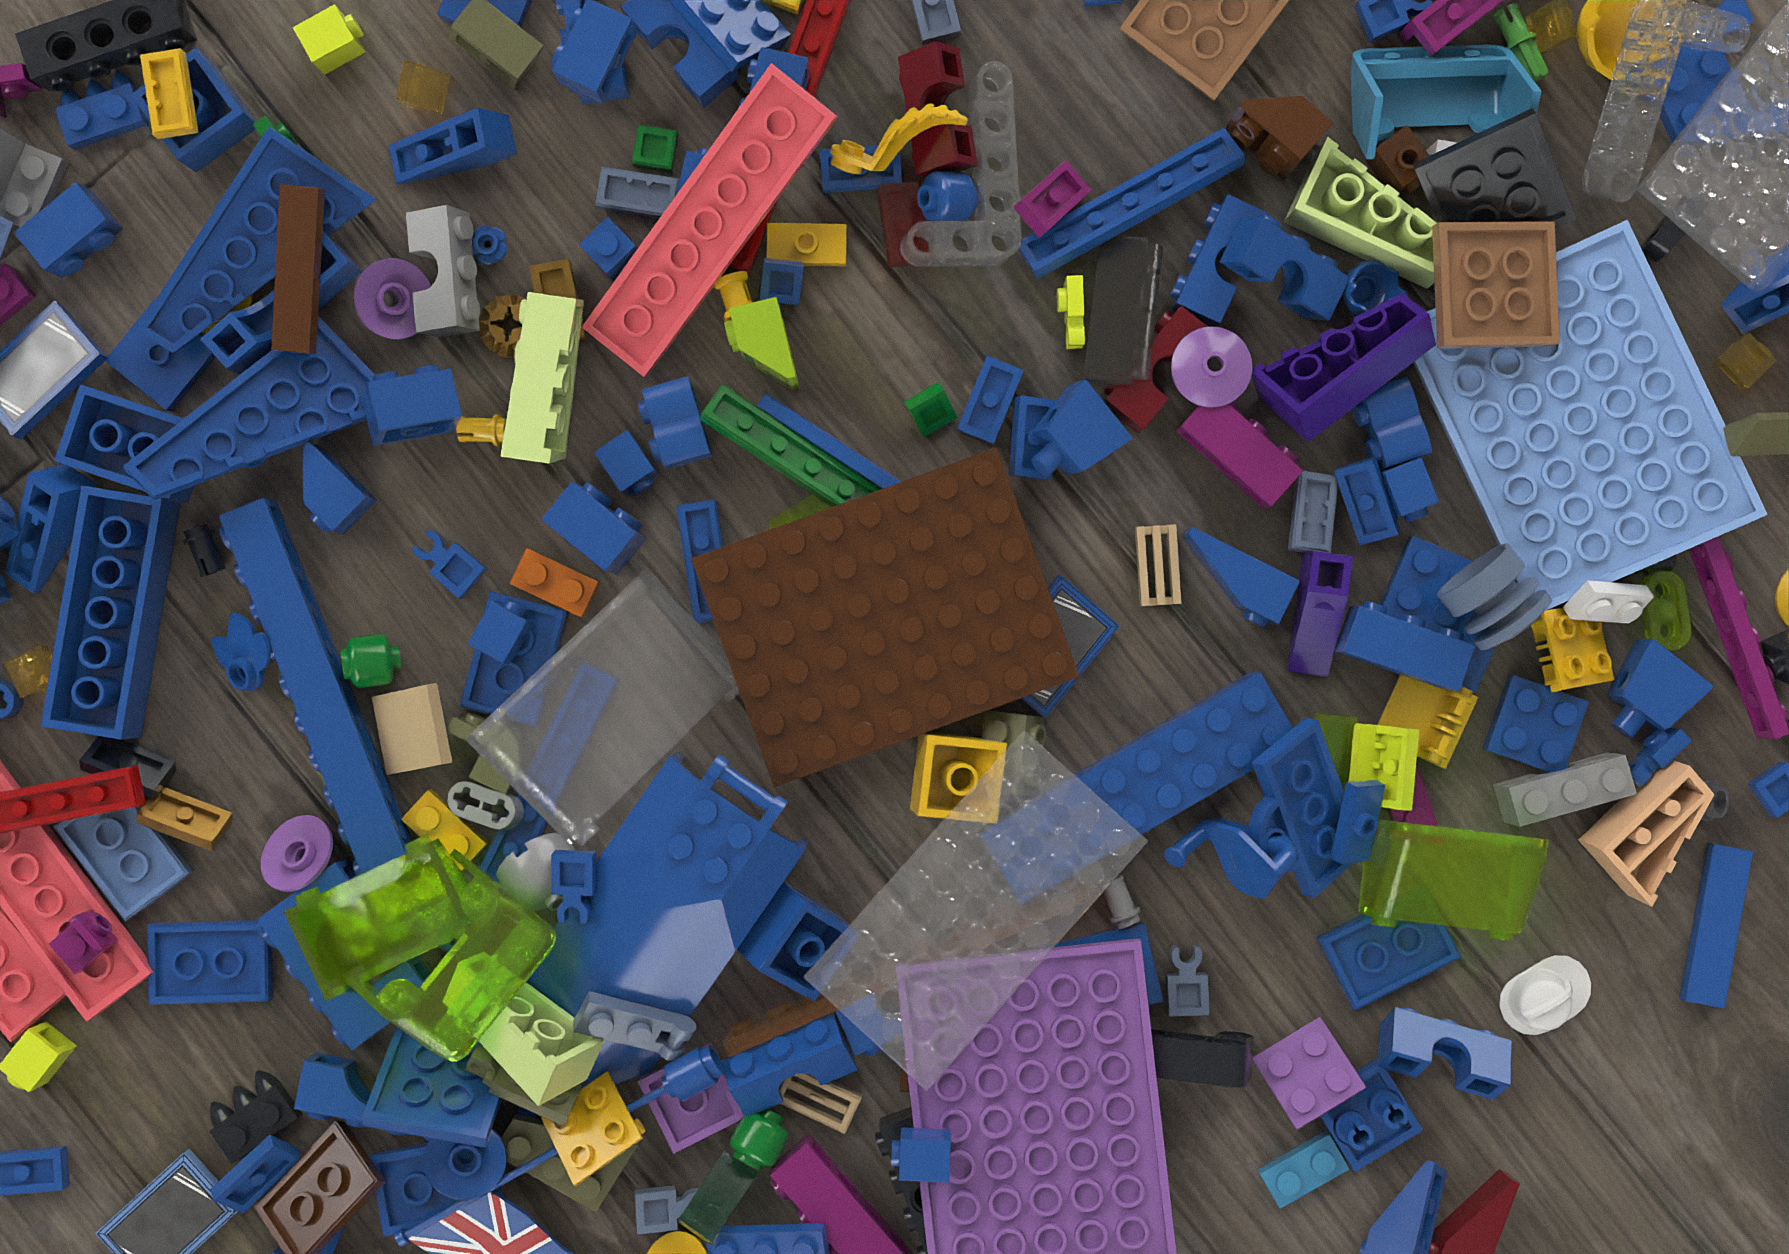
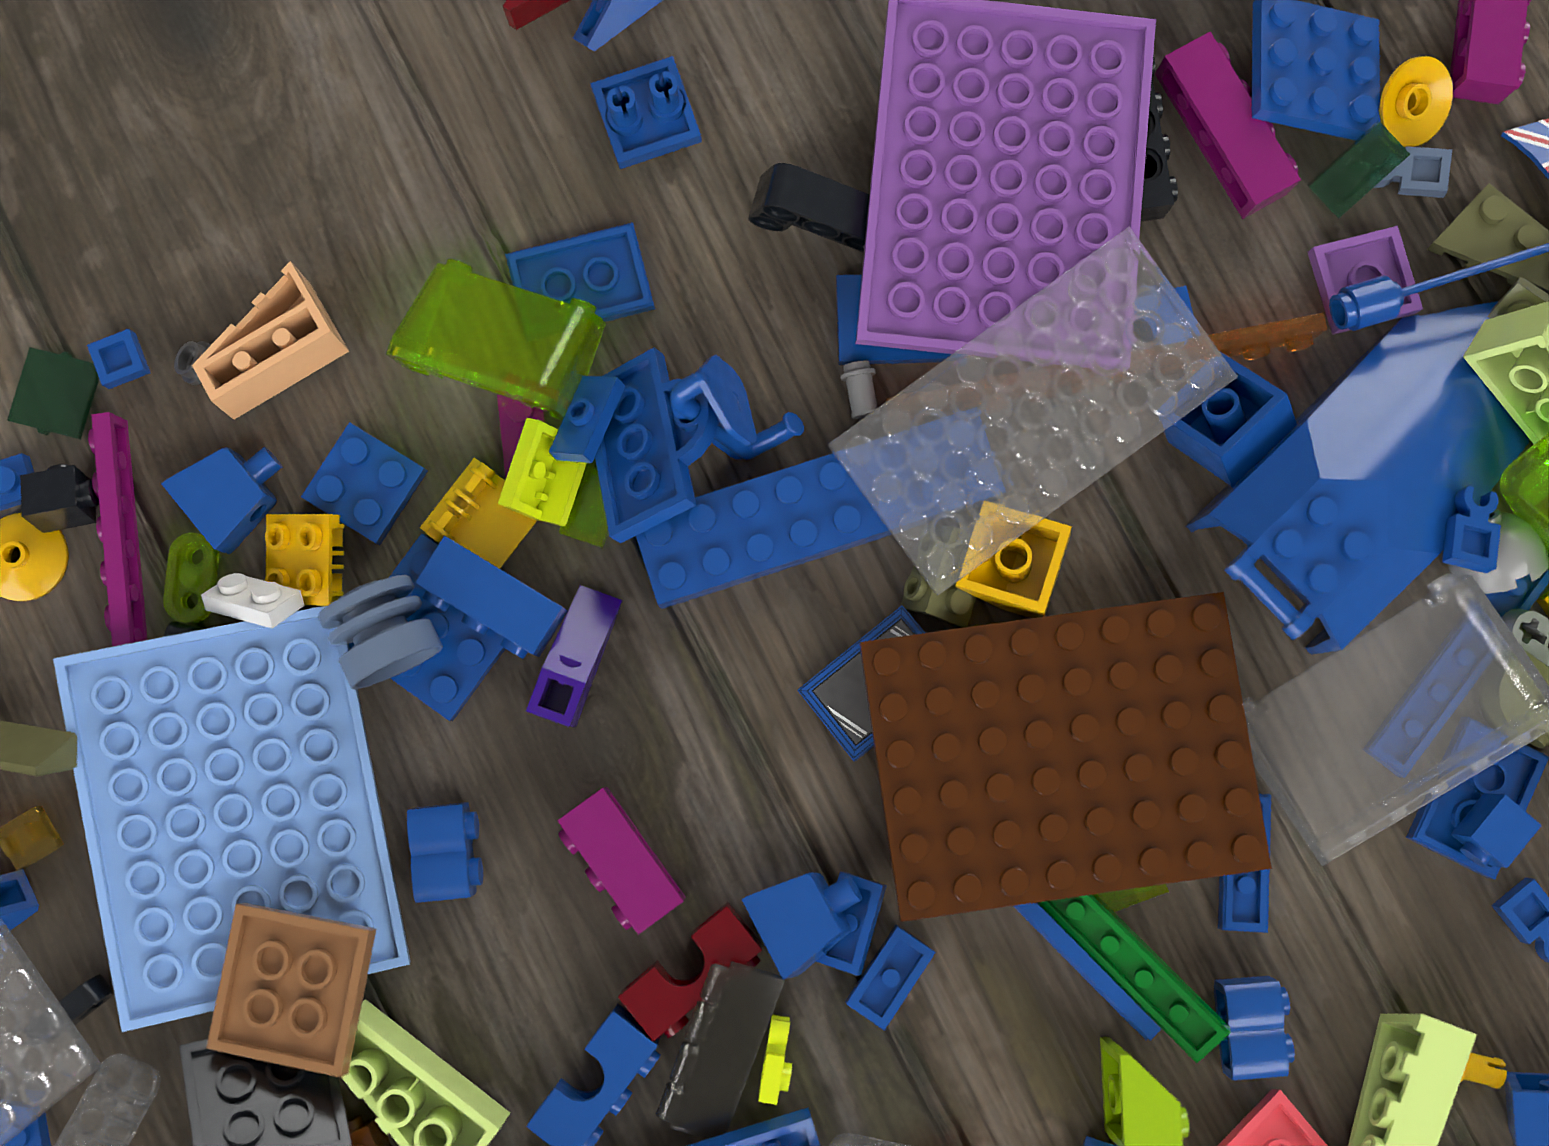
camera: 170 degrees left, 5 degrees down
orange plate [509,548,601,618] -> none
blue brick [541,481,647,575] -> none
yellow hinge [541,1071,646,1186] -> none
sand blue plate [573,991,696,1061] -> none
blue brick [594,430,659,496] -> none
blue arch [722,1012,858,1117] -> none
green head [729,1109,789,1171] -> none
tan tile [780,1073,862,1134] -> none
blue brick [891,1127,951,1183] -> none
green plate [904,382,958,438] -> none
tan tile [1135,524,1181,606] -> none
sand blue plate [1165,944,1209,1017] -> none
medium lavender dish [1171,327,1252,408] -> none
blue slope [1182,527,1300,628] -> none
blue arch [1220,215,1350,321] -> none
dark purple wedge [1251,293,1436,442] -> none
medium lavender plate [1253,1017,1366,1130] -> none
dark azure plate [1257,1131,1349,1209] -> none
sand blue plate [1288,471,1338,553] -> none
blue plate [1334,456,1401,545] -> none
blue hair [1342,261,1408,316] -> none
arch [1377,1007,1512,1100] -> none
blue brick [1381,457,1439,523] -> none
light grey arch [1493,752,1637,827] -> none
white piece [1499,955,1591,1035] -> none
blue plate [1628,728,1692,787] -> none
blue tile [1679,843,1753,1009] -> none

